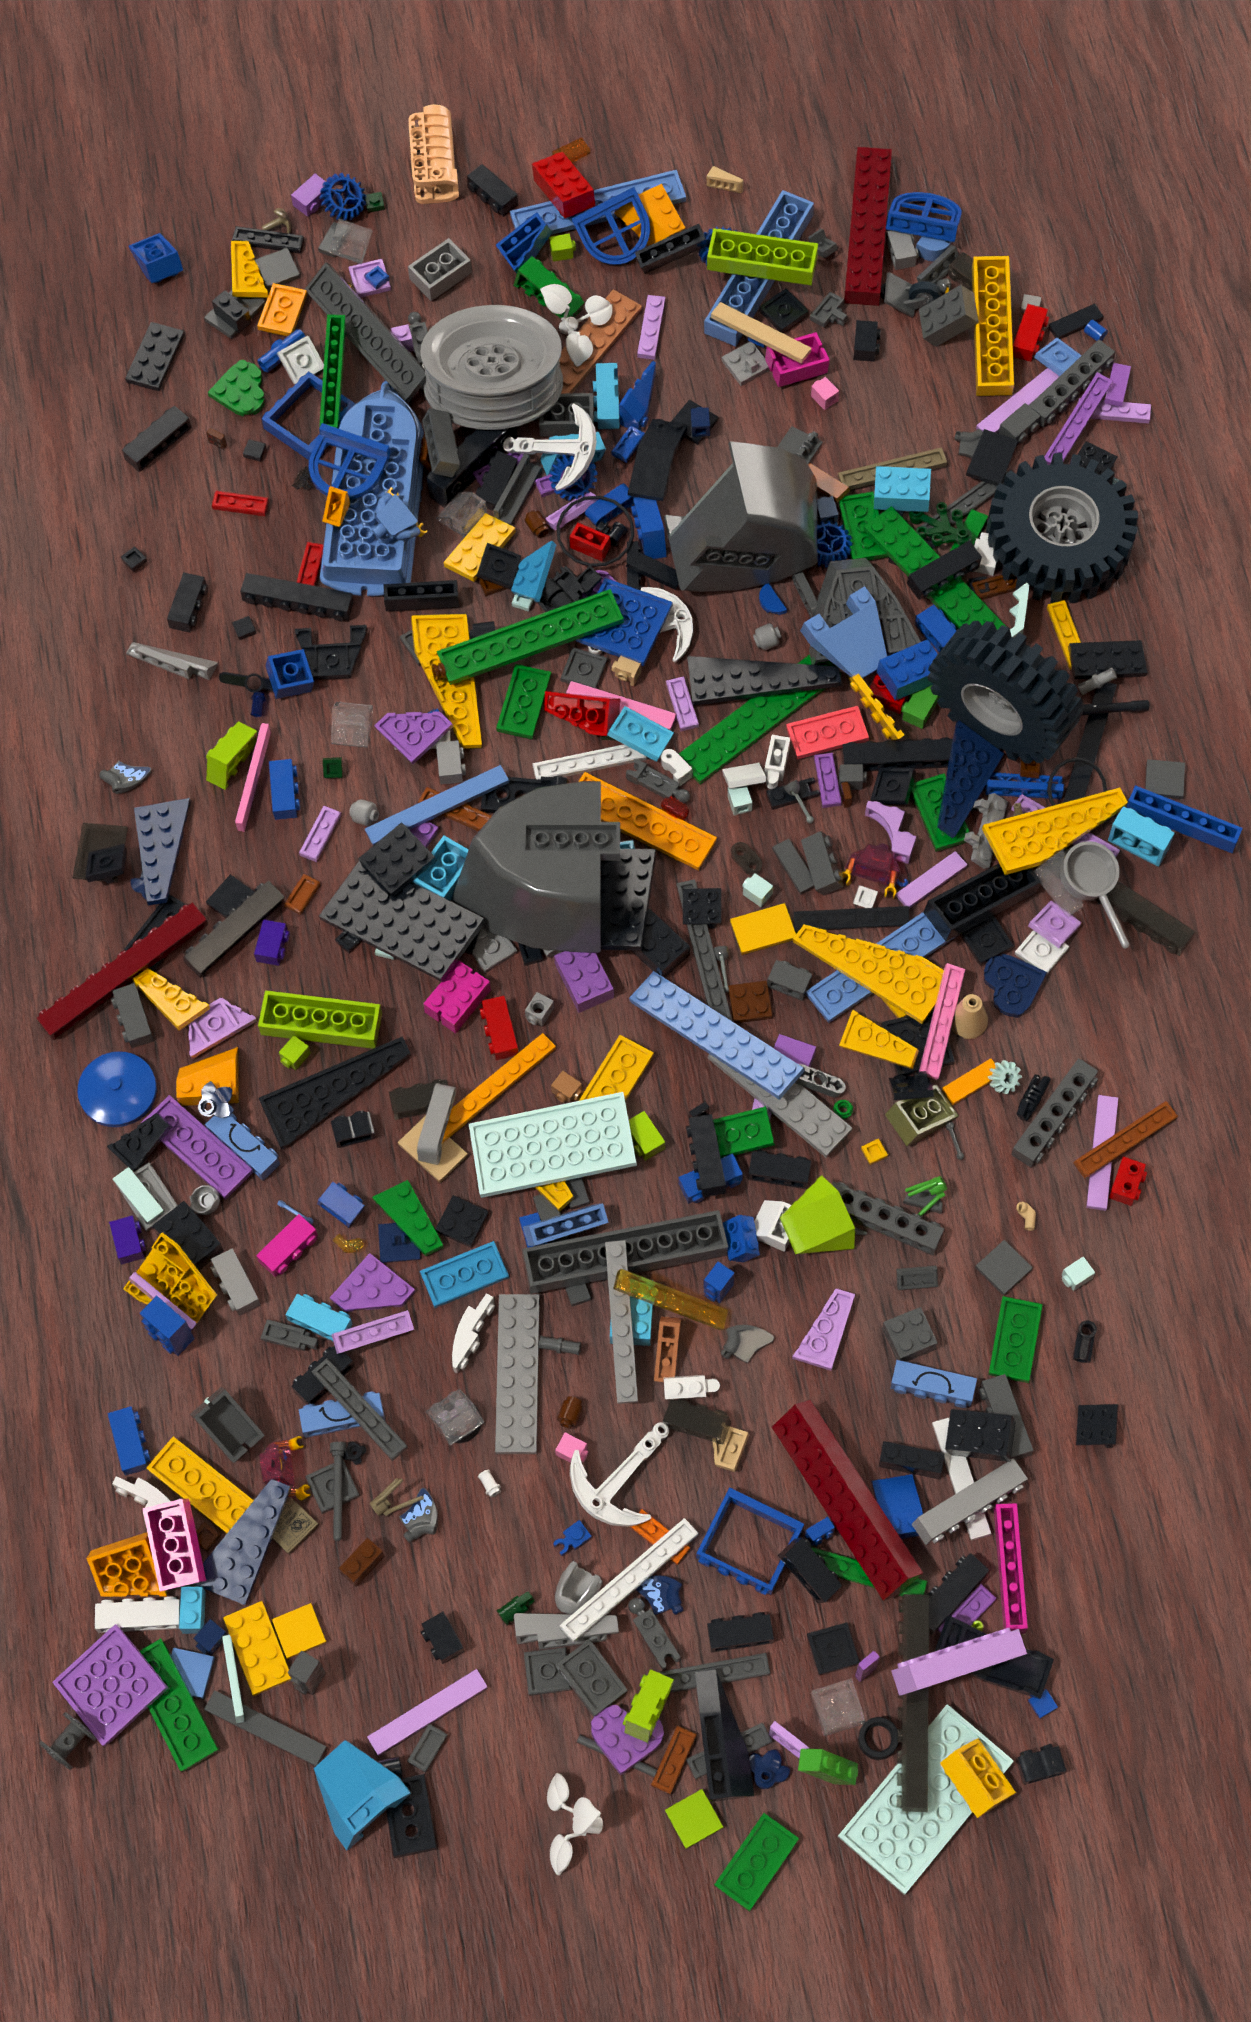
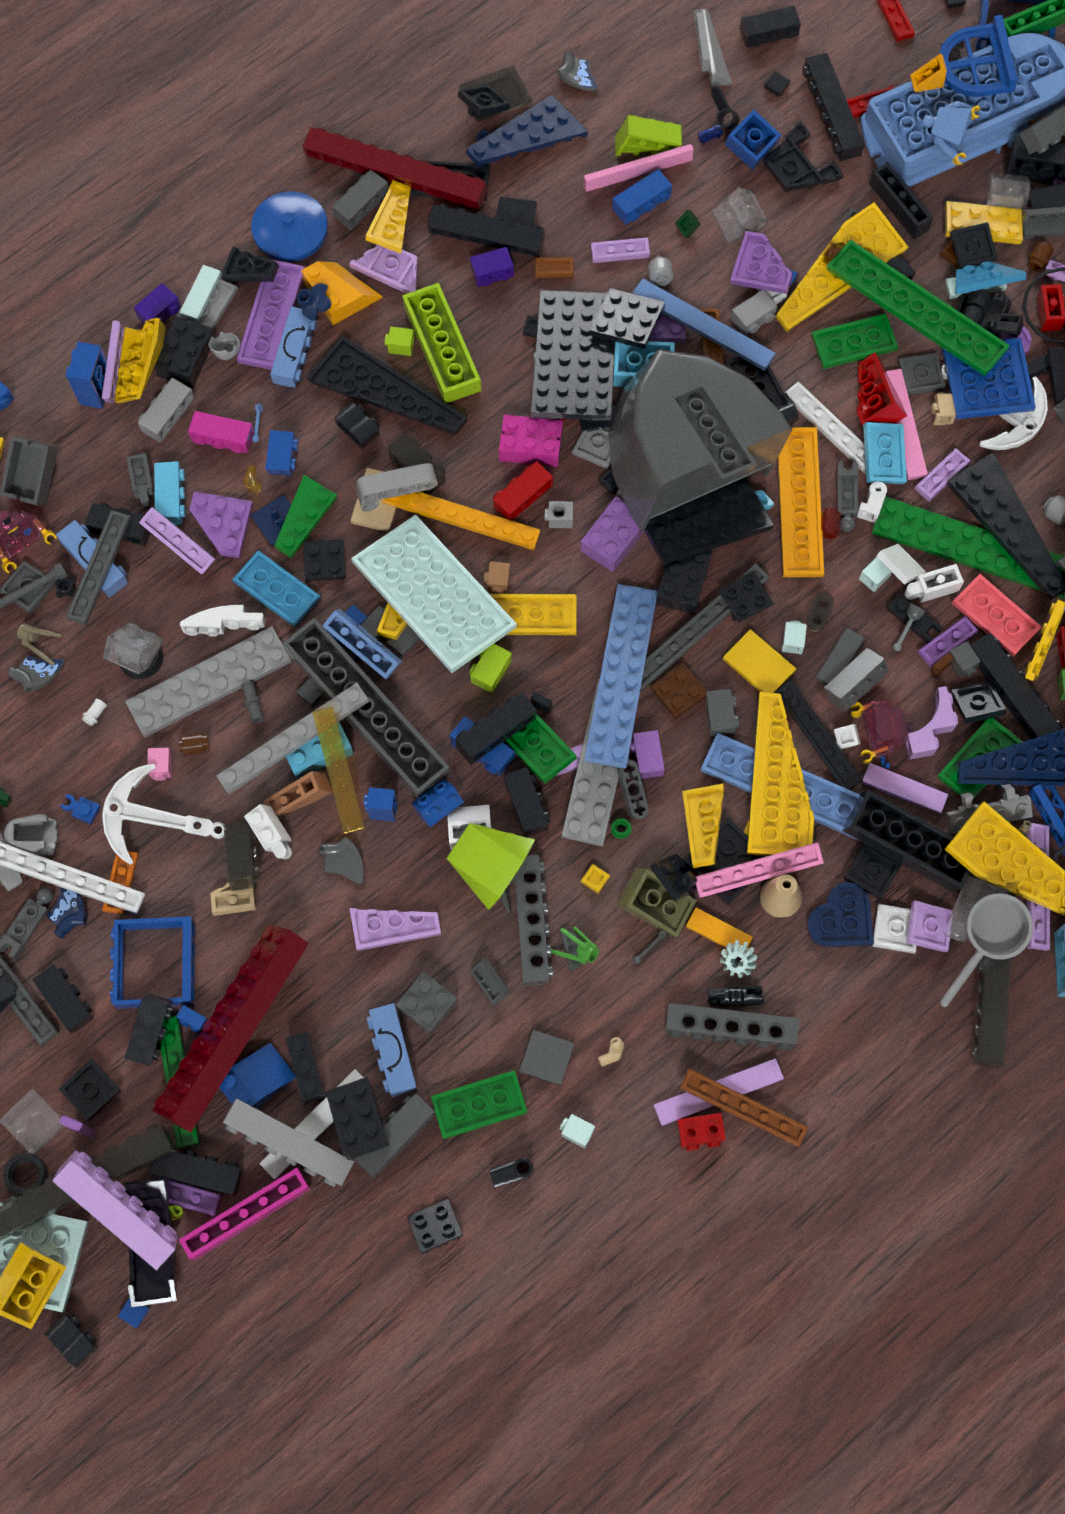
camera: 60 degrees right, 5 degrees up
hinge [713,946,729,992] -> none

